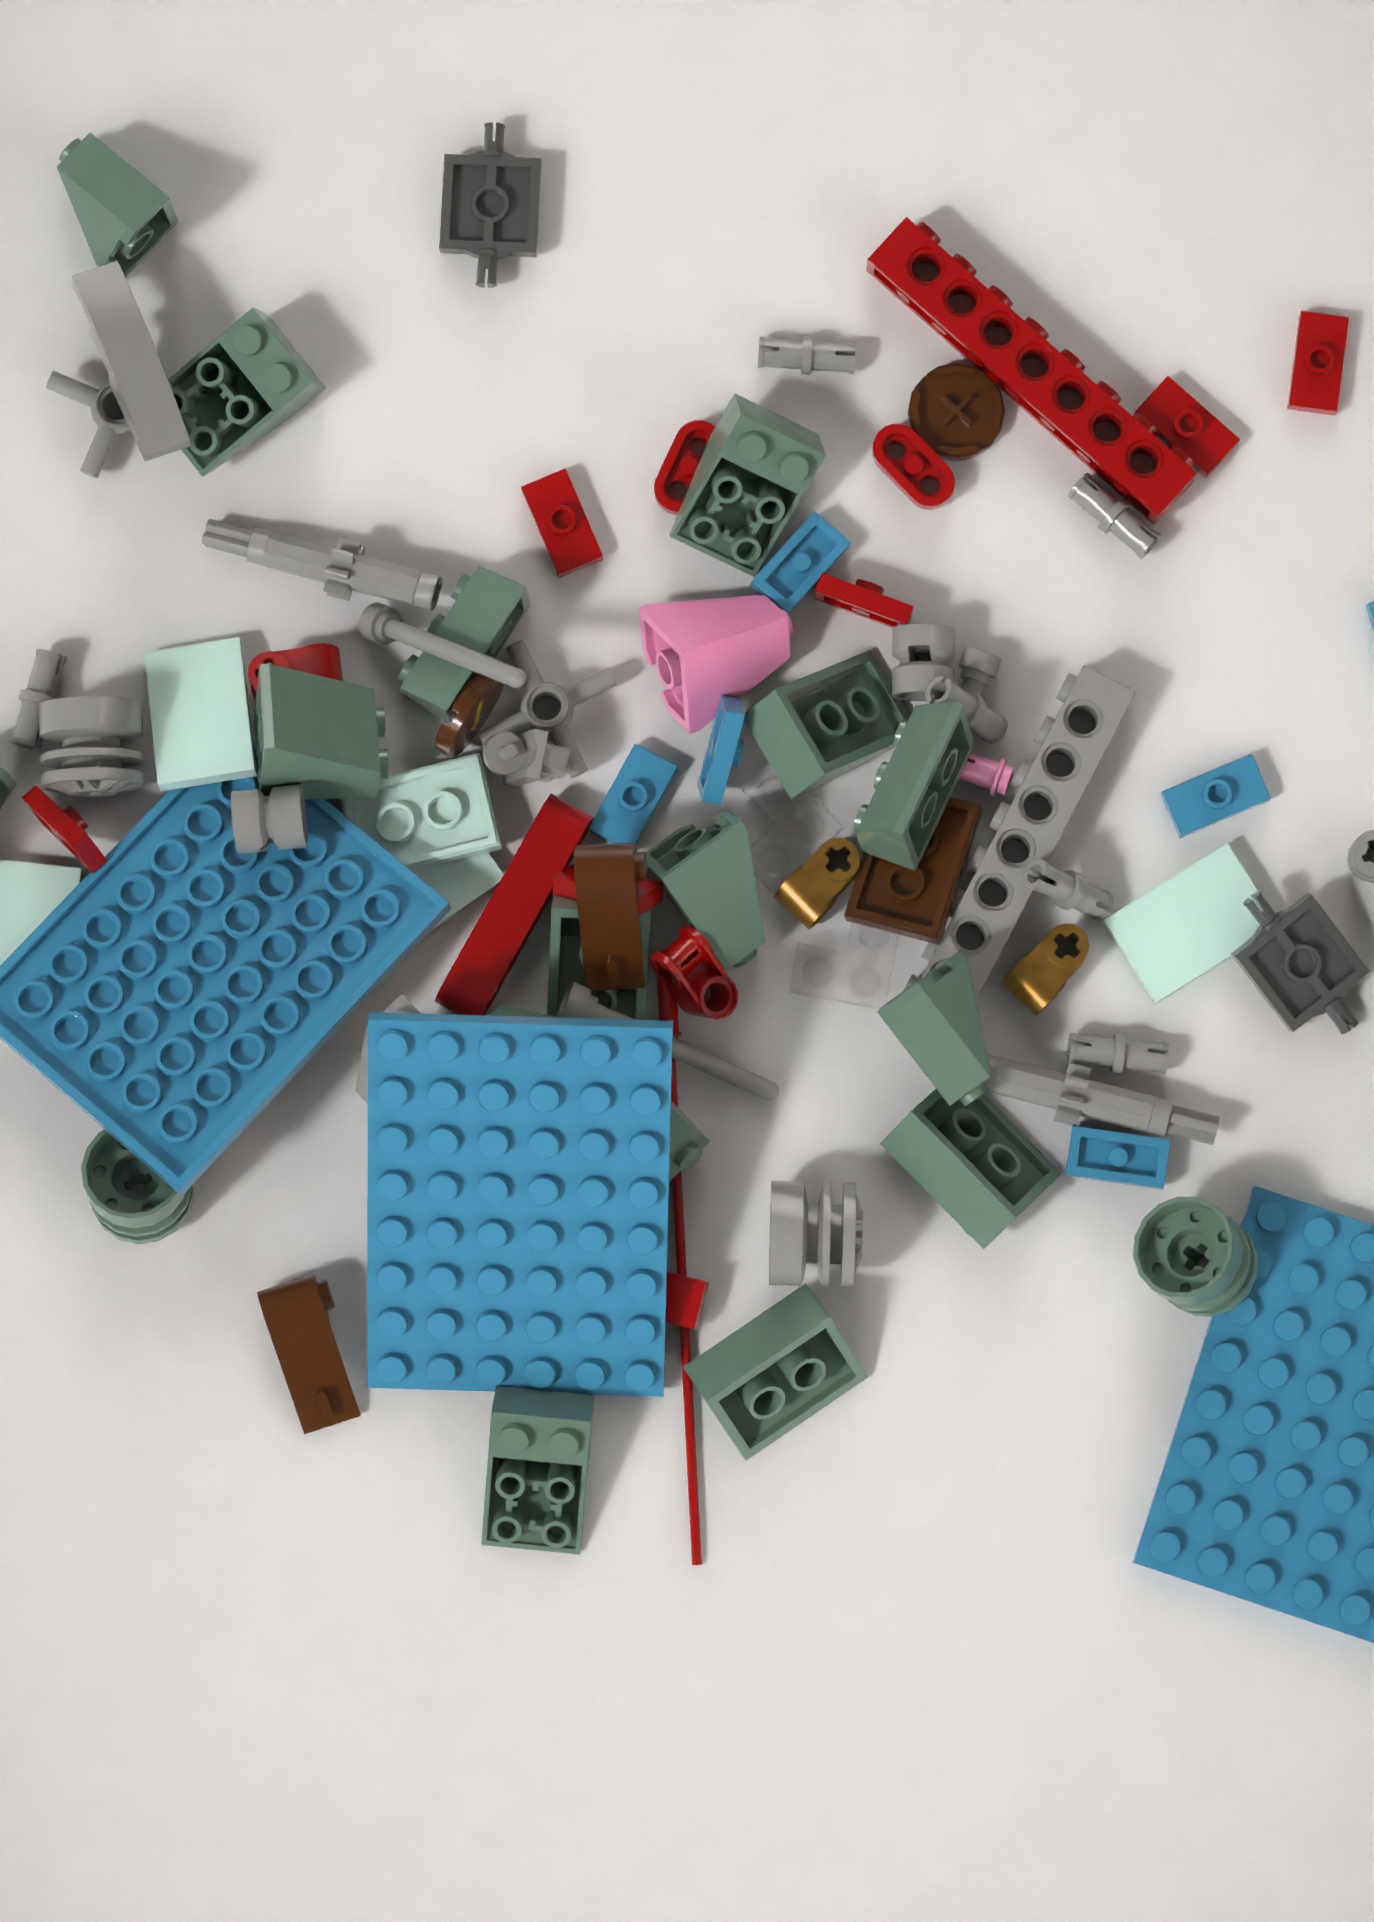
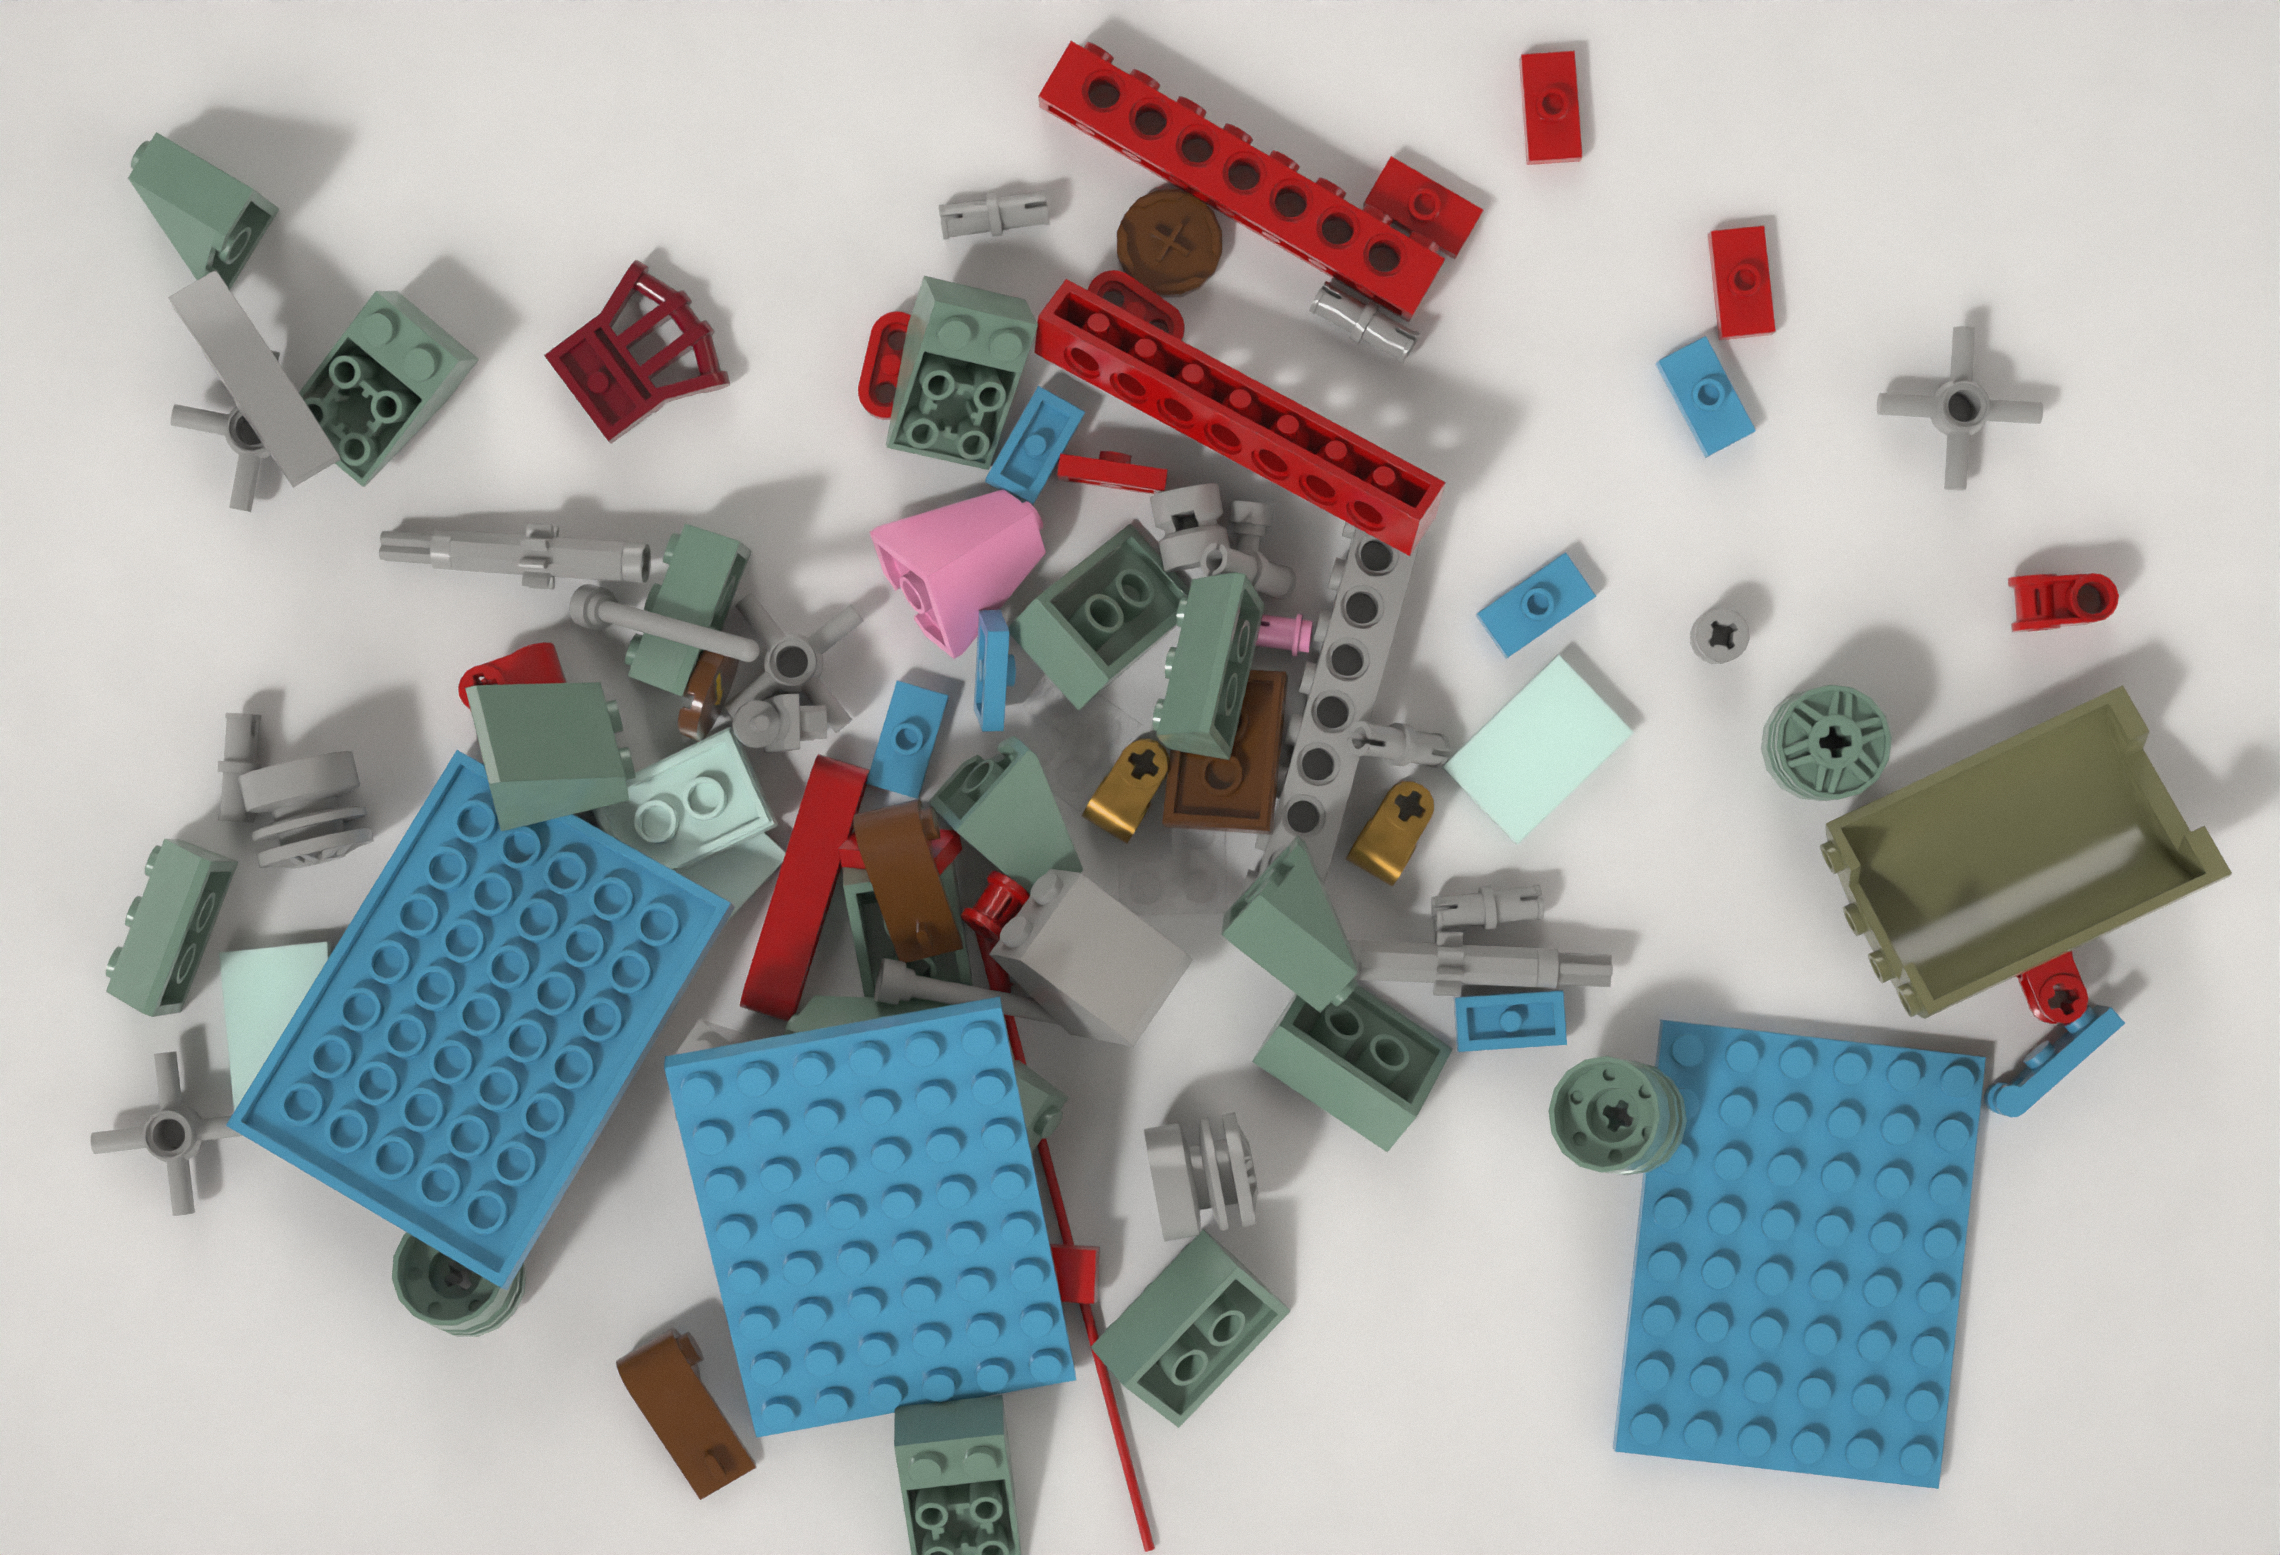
camera: 15 degrees left, 5 degrees up
red plate [21,785,108,873] -> none
light aqua tile [144,637,257,791] -> none
light grey wheel [231,785,308,854] -> none
dark grey plate [439,122,542,288] -> none
red plate [521,468,604,578] -> none
dark grey plate [1231,891,1370,1034] -> none
none -> dark red plate [544,260,730,444]
none -> light grey slope [989,869,1193,1047]
none -> red brick [1034,279,1446,556]

